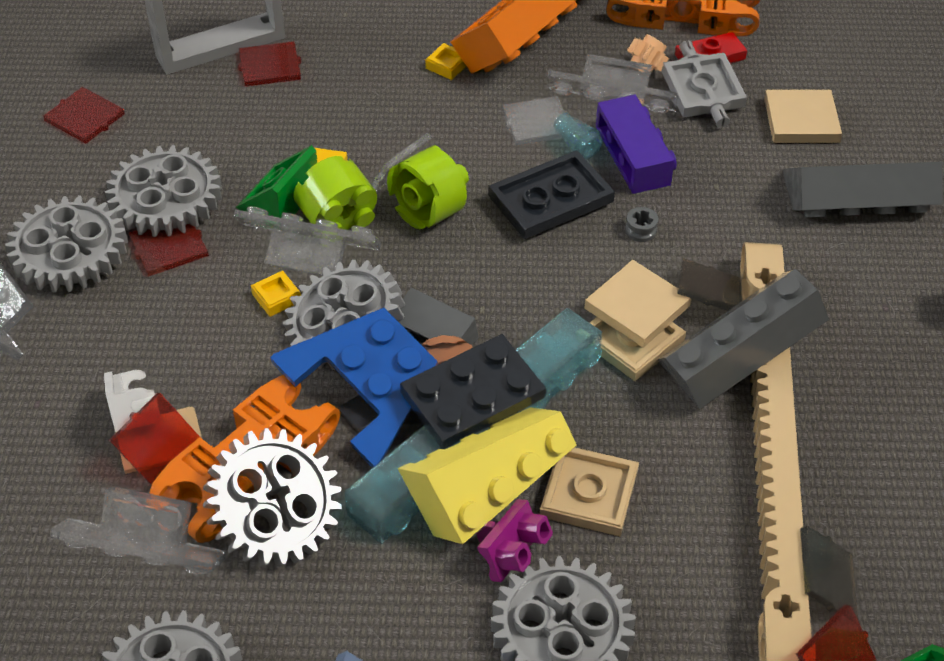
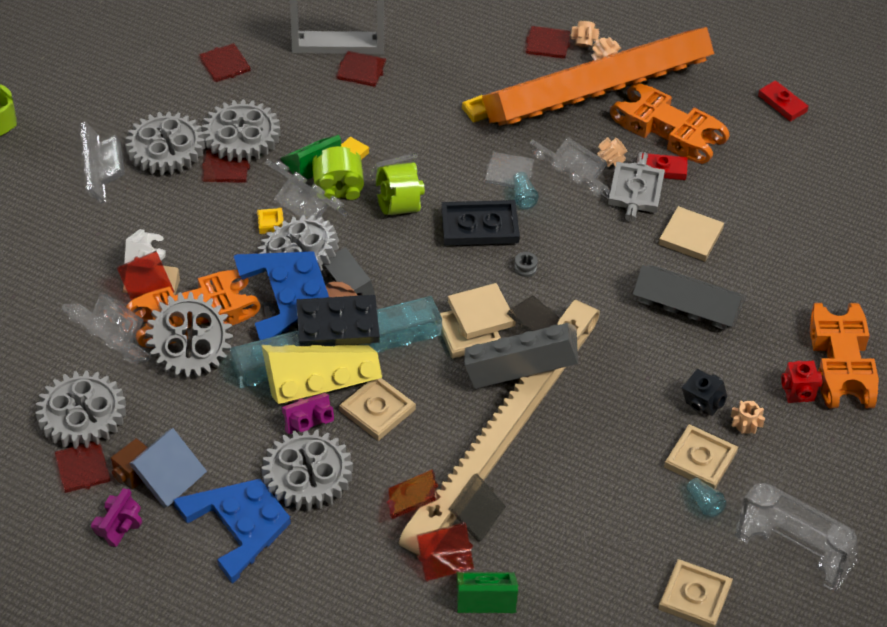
camera: 25 degrees right, 0 degrees up
dark purple brick [596,94,677,194] -> none
none -> clear red piece [387,469,439,519]

